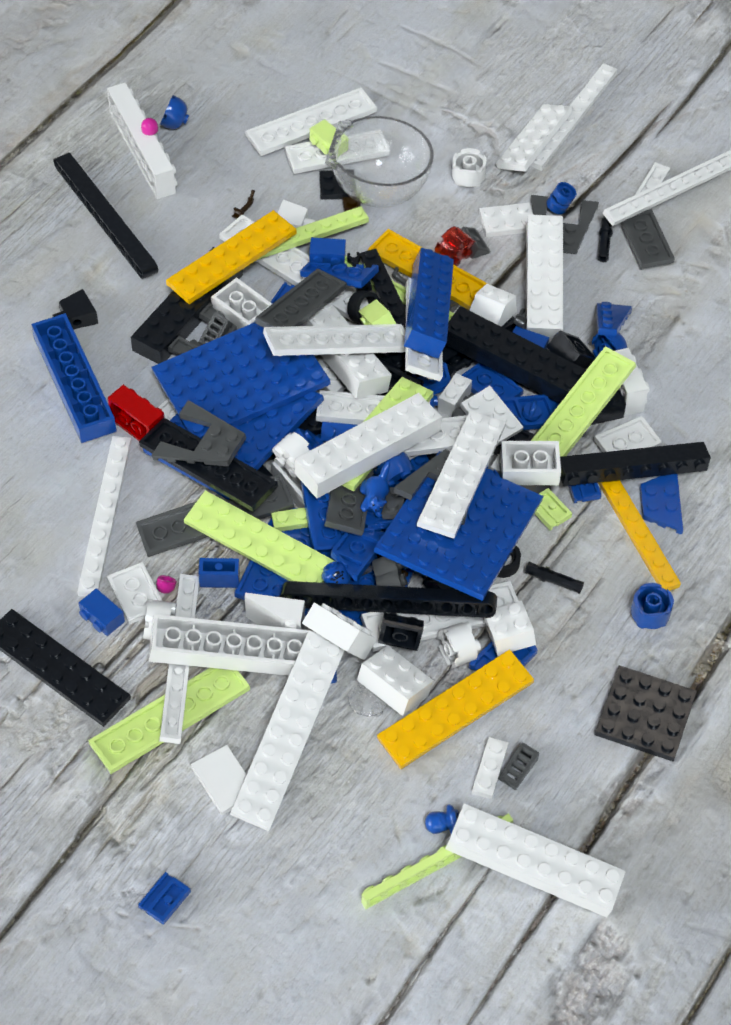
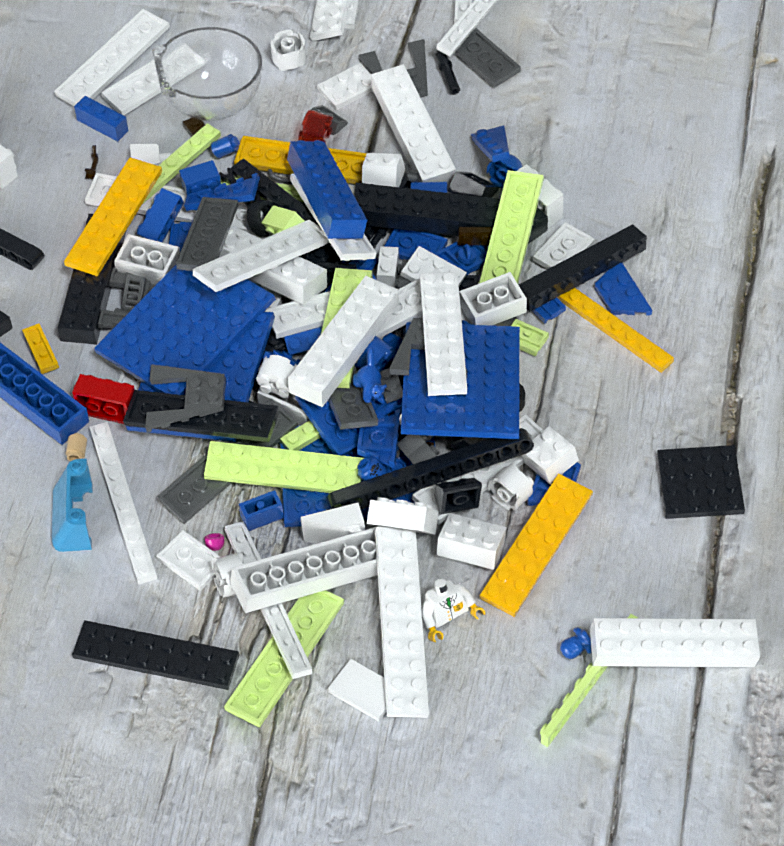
camera: 20 degrees left, 0 degrees up
blue brick [78,588,125,636] -> none
blue plate [138,872,191,925] -> none
yellowish green brick [309,119,347,159] -> none
black plate [319,170,354,200] -> none
white plate [472,737,509,800] -> none
dark grey slope [498,742,539,790] -> none
black pin [525,561,584,594] -> none
blue wheel [546,182,576,214] -> none
blue brick [631,583,674,629] -> none
none -> yellow plate [22,323,59,374]
none -> dark azure windscreen [52,458,93,552]
none -> tan brick [66,433,87,462]
none -> blue brick [74,96,129,142]
none -> blue brick [137,188,184,243]
none -> blue brick [211,134,240,158]
none -> white torso [422,579,485,642]
none -> dark brown plate [457,227,493,246]

